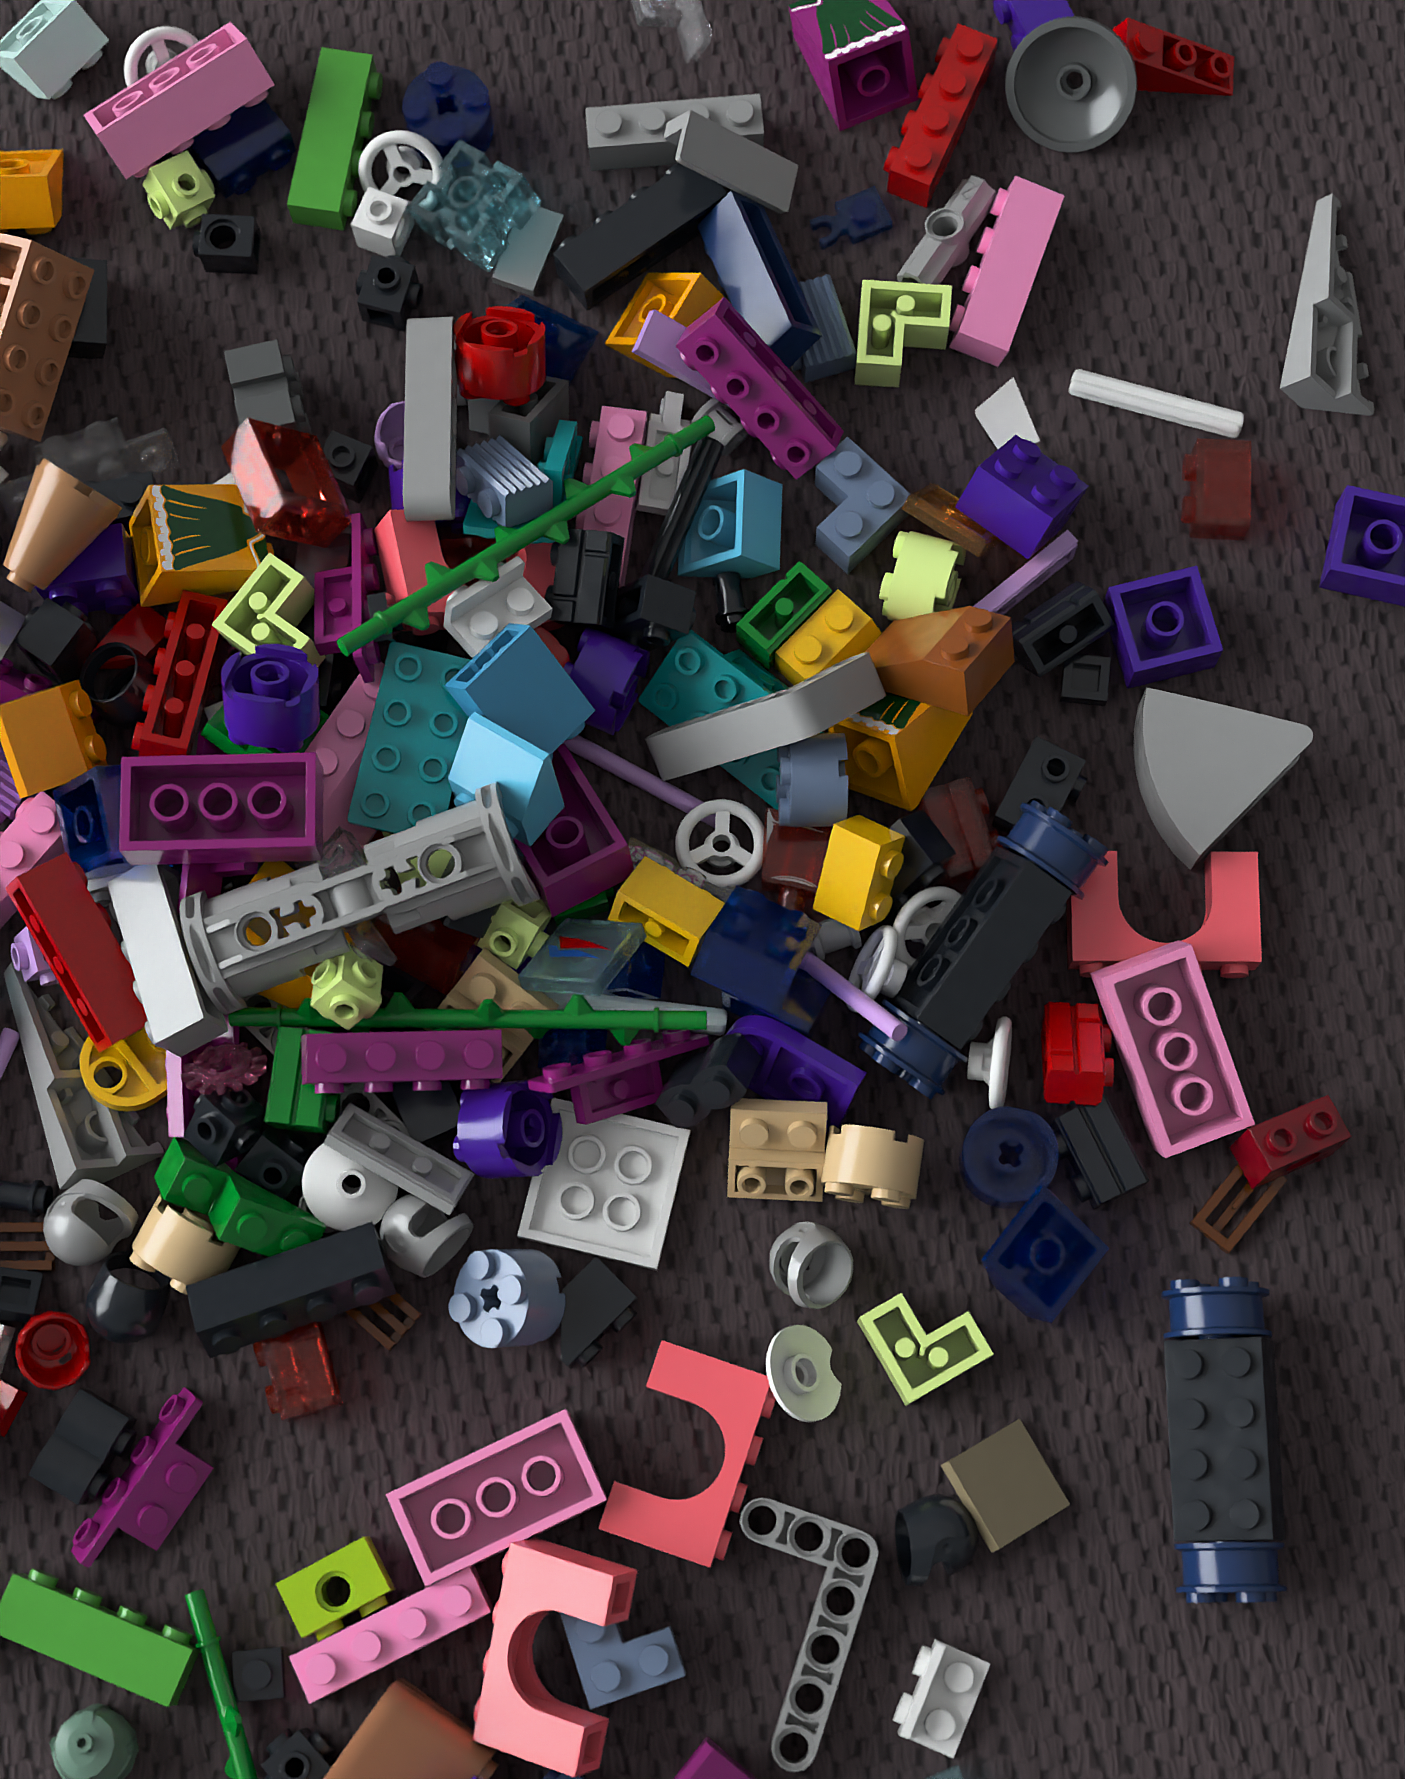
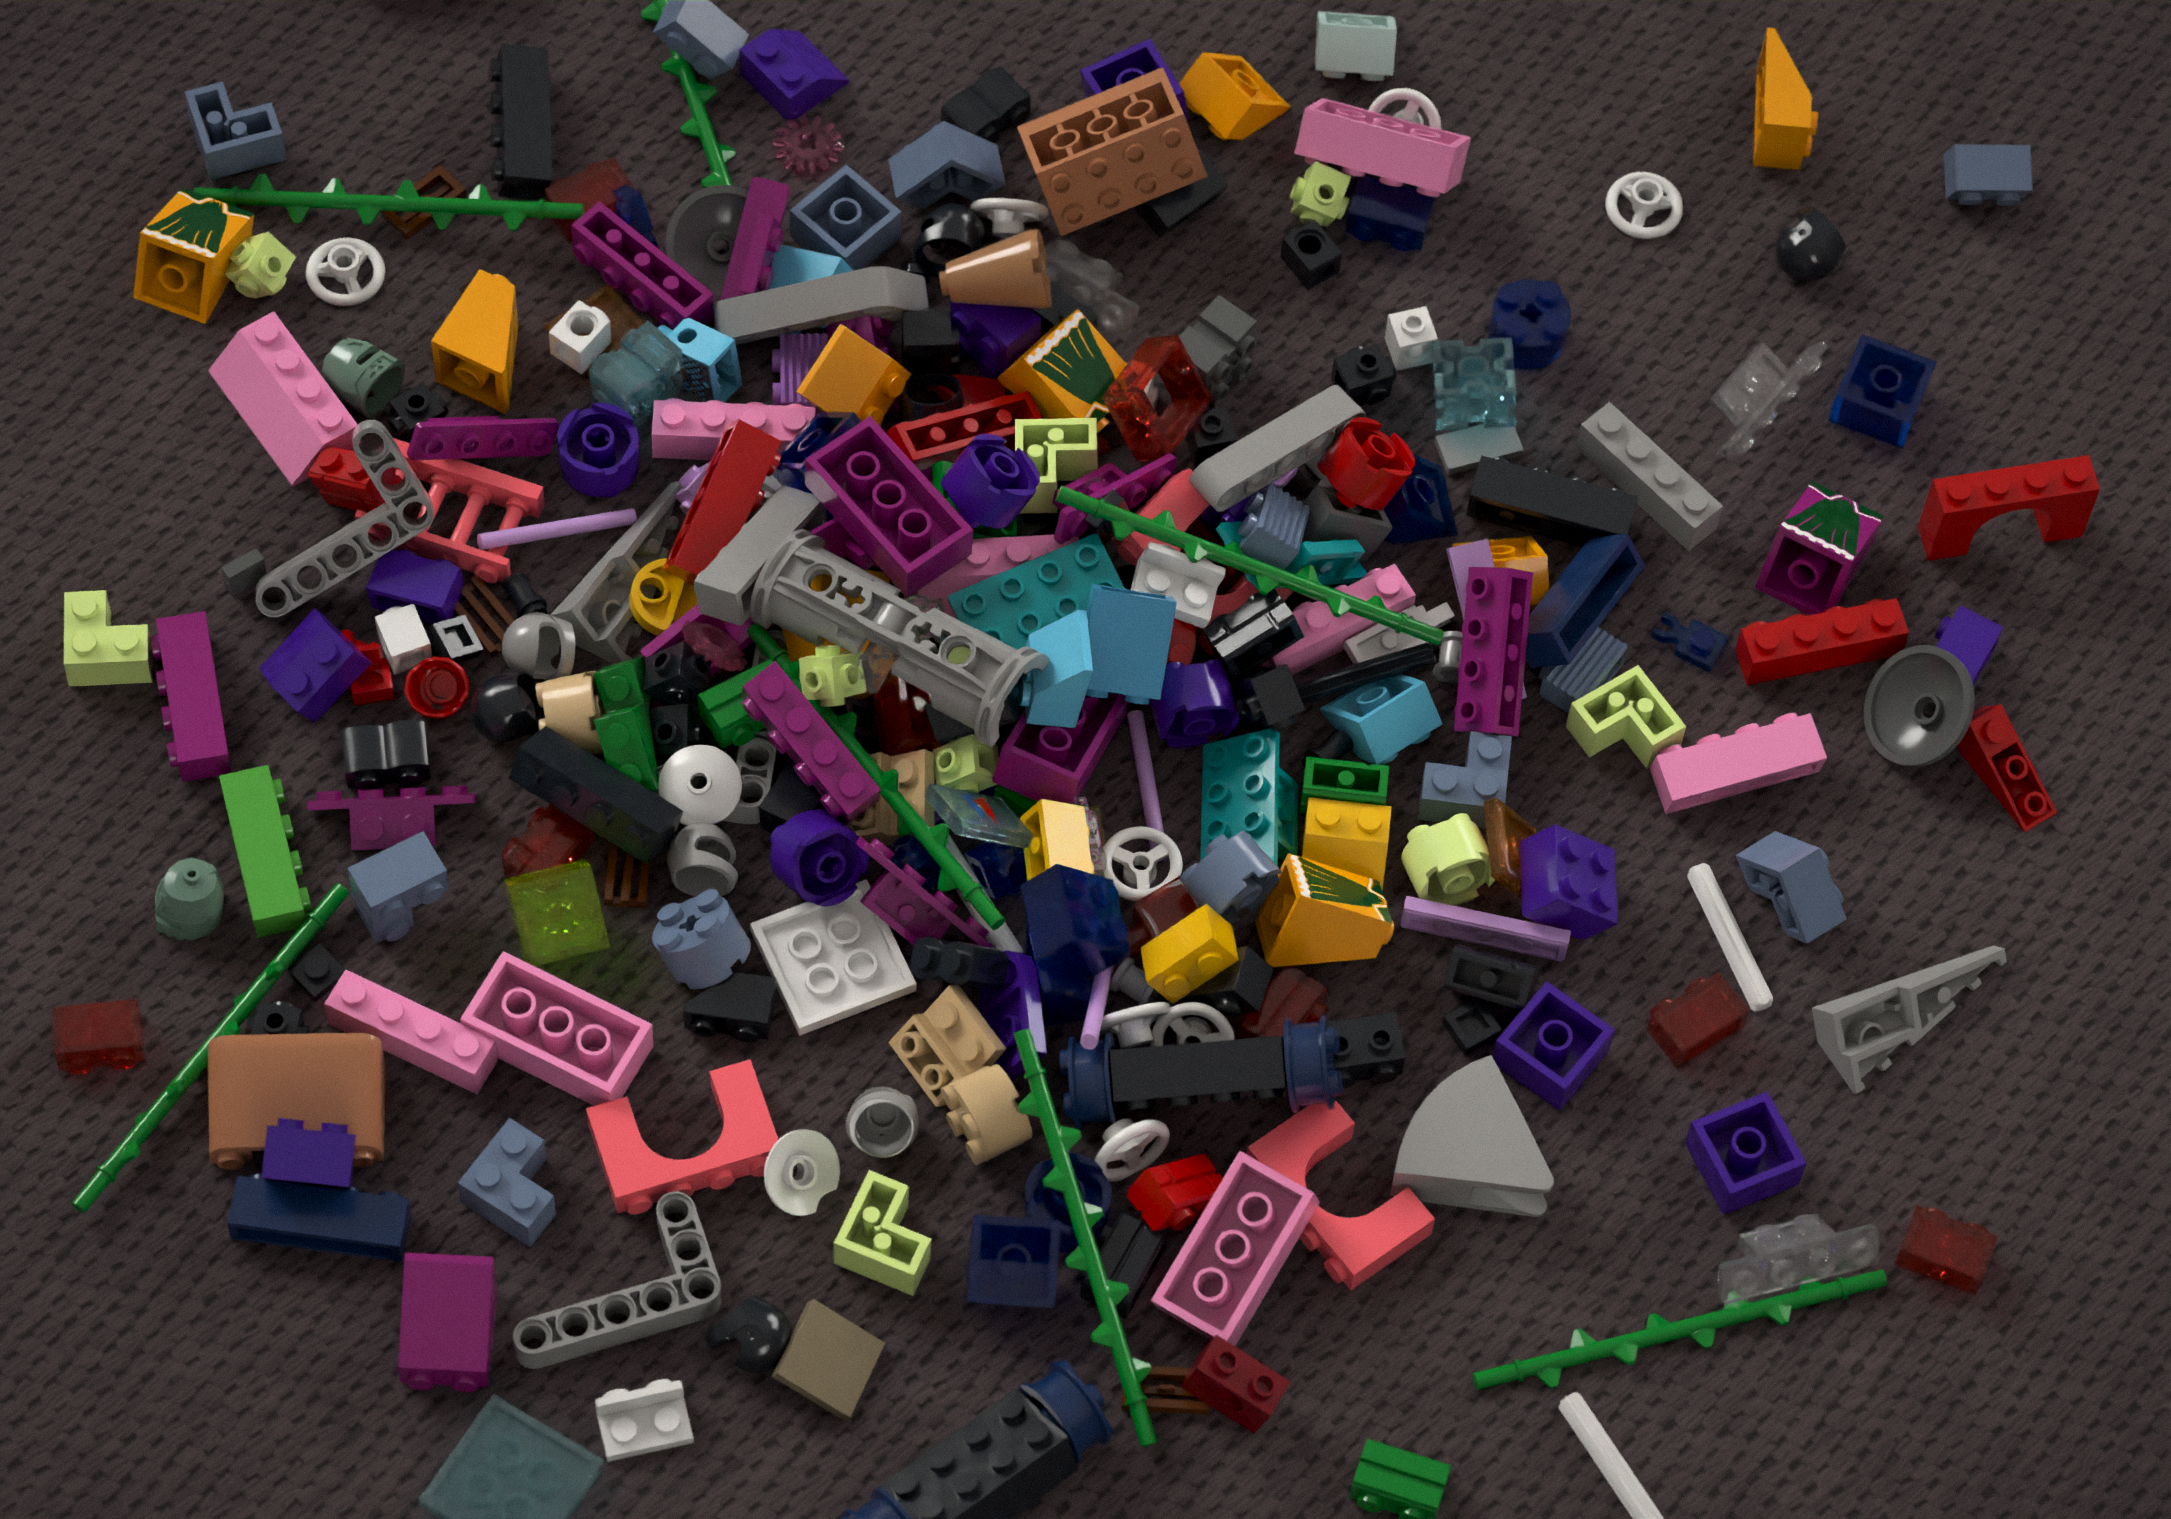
camera: 45 degrees right, 15 degrees down
lime brick [276,1536,396,1642] -> none
bright green brick [287,47,383,230] -> none
light grey tile [324,1103,474,1216] -> none
white piece [358,130,446,214] -> none
arch [472,1537,638,1777] -> none
light grey beam [645,652,886,781] -> none
light grey panel [663,110,799,214] -> none
dark orange slope [865,606,1015,716] -> none
light grey piece [897,175,997,285] -> none
white sticker [975,377,1040,449] -> none
none -> sand blue brick [347,831,449,944]
none -> clear neon green brick [503,859,610,966]
none -> green plant [1014,1029,1158,1448]
none -> sand blue brick [1736,831,1847,943]

